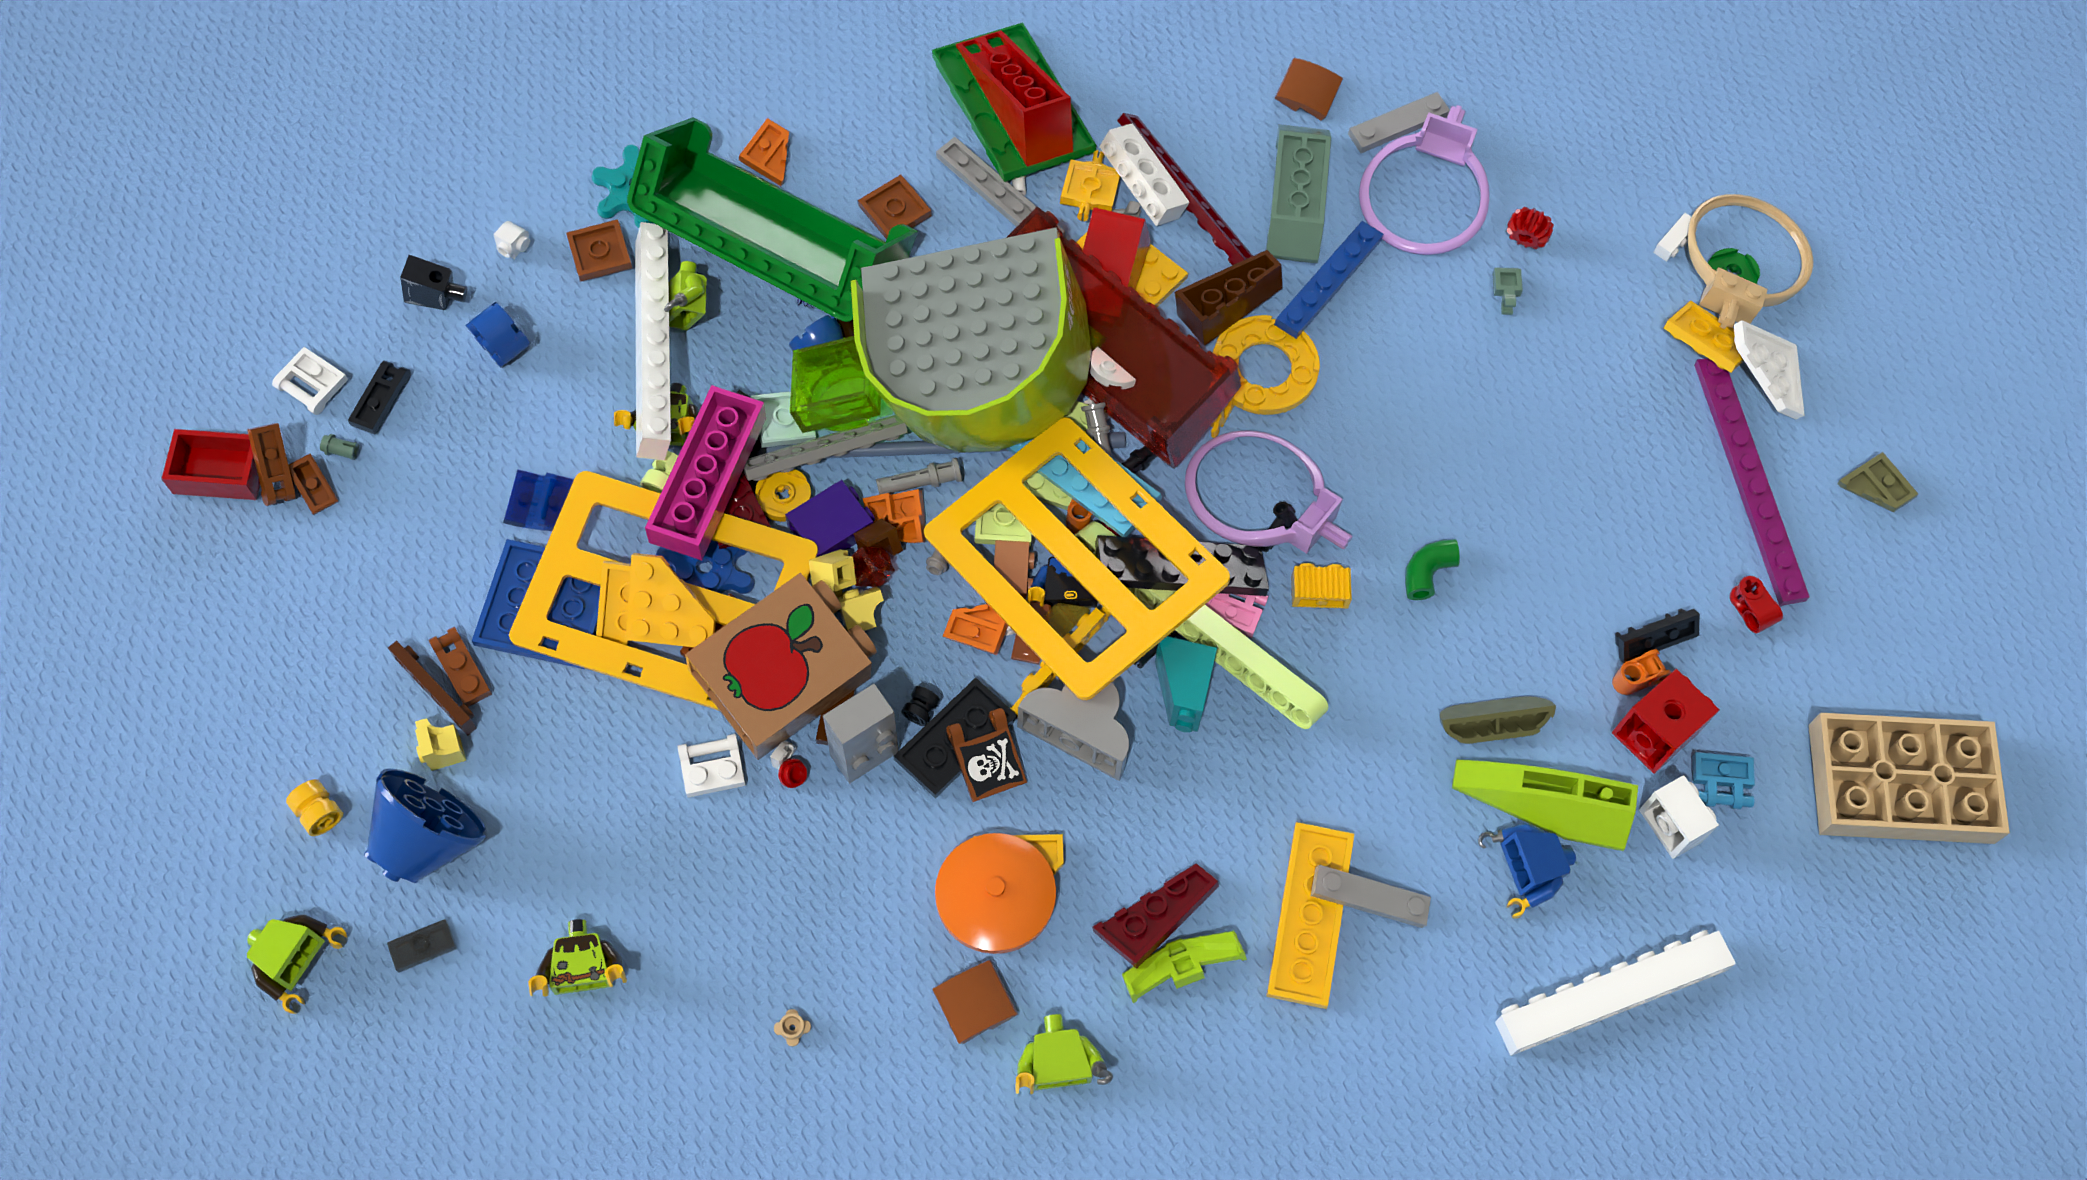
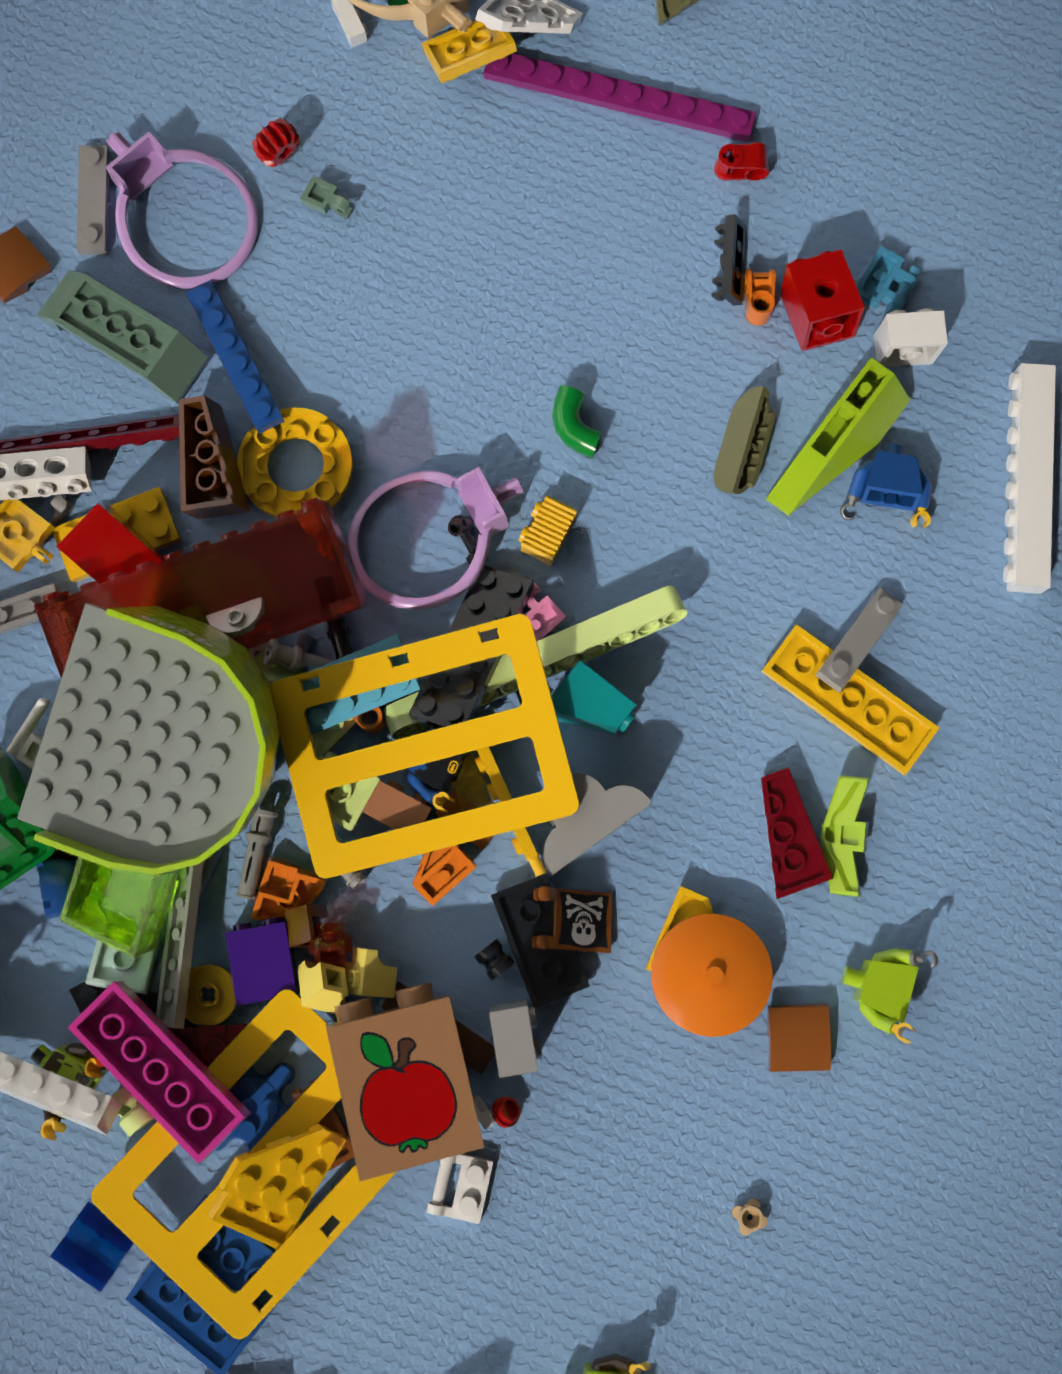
camera: 65 degrees left, 15 degrees up
tan brick [1809,713,2010,844] -> none

